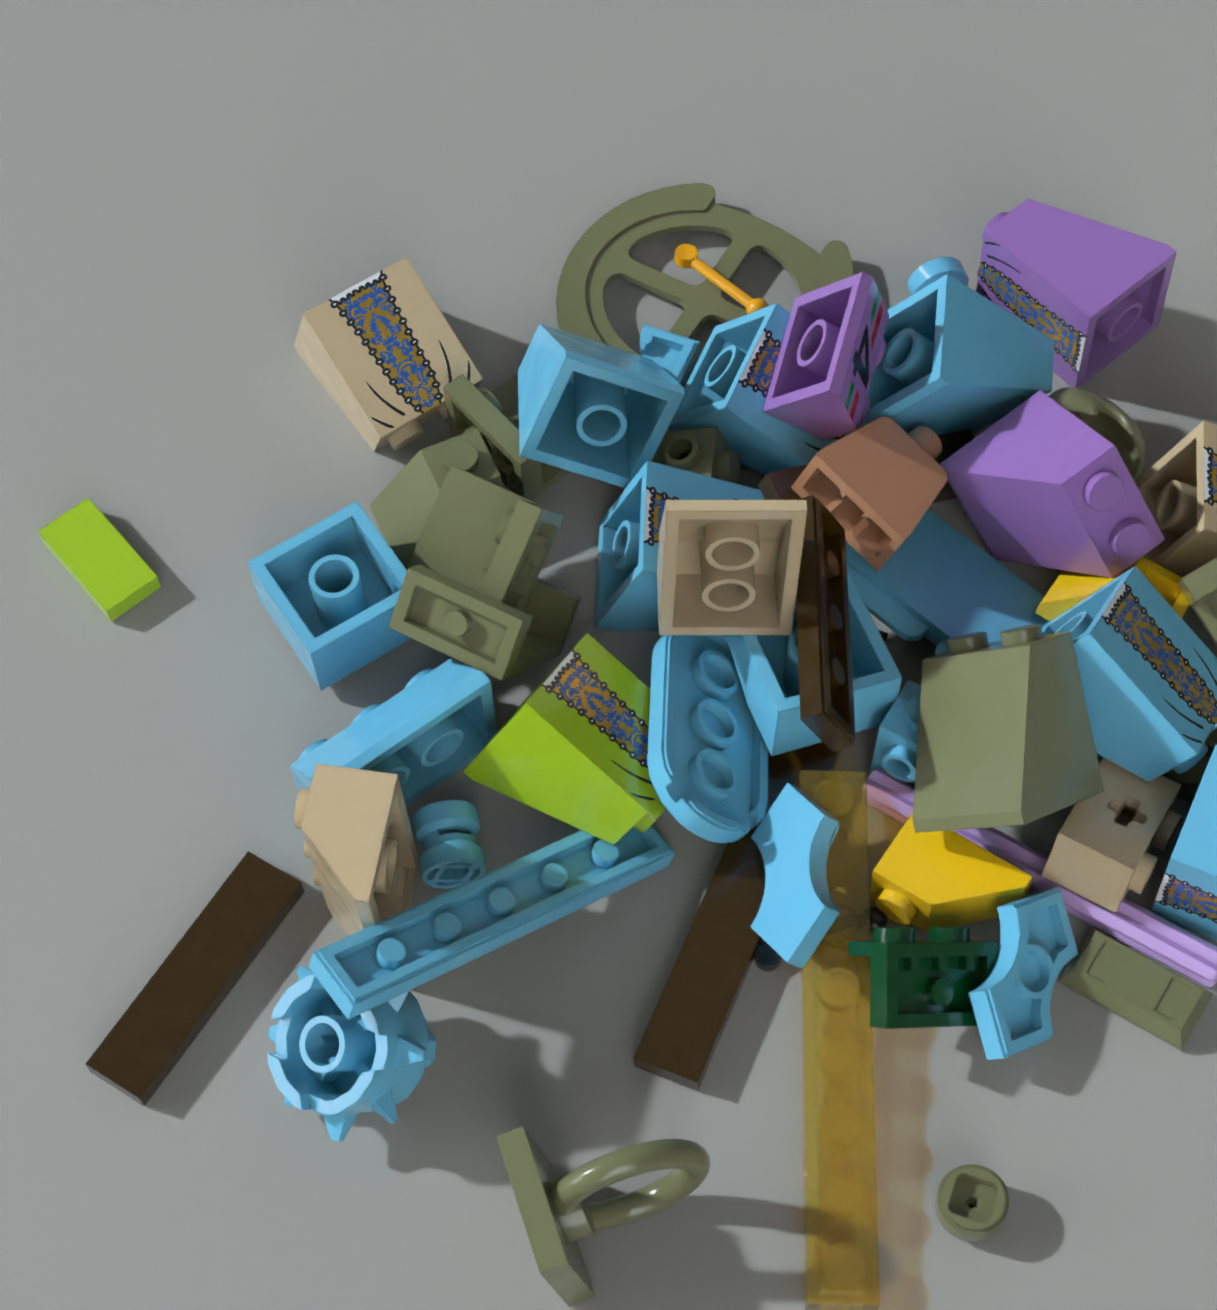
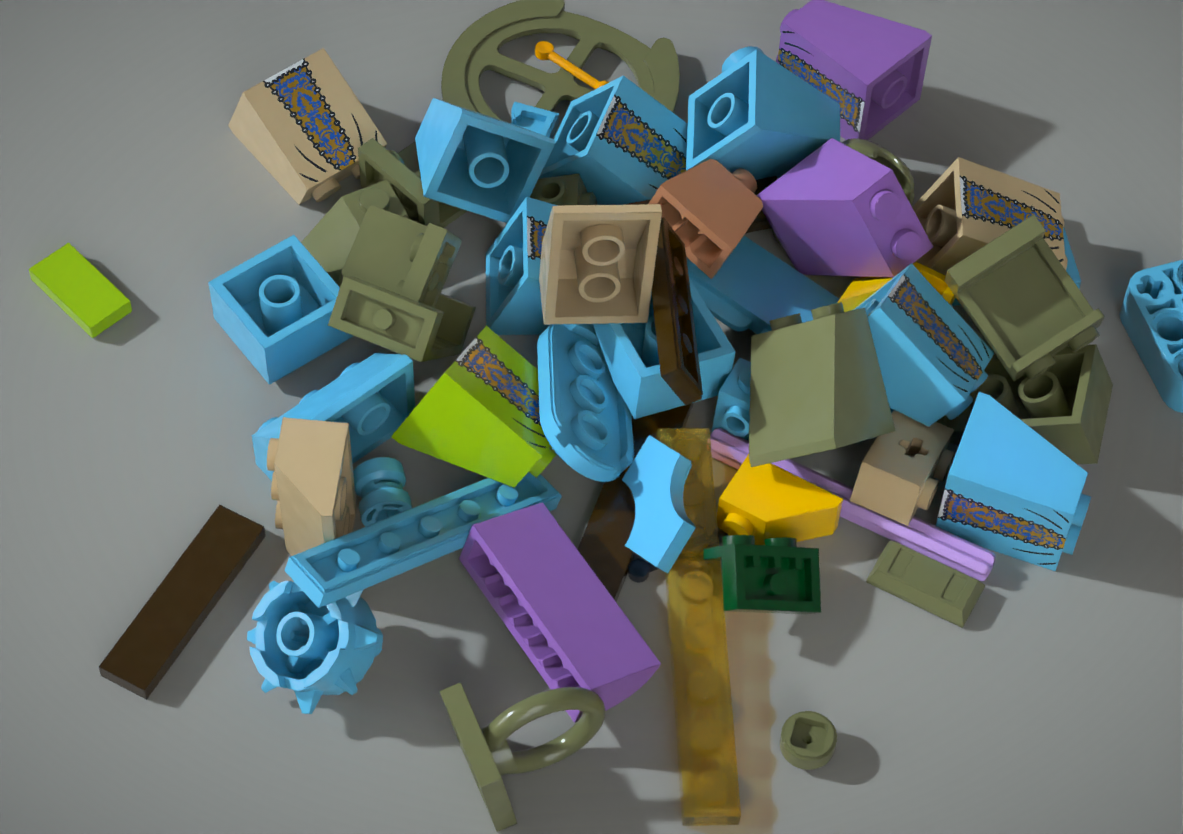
camera: 10 degrees left, 5 degrees down
medium lavender slope [762,272,889,441] -> none
medium azure tile [968,887,1078,1060] -> none
none -> medium lavender brick [459,502,661,723]

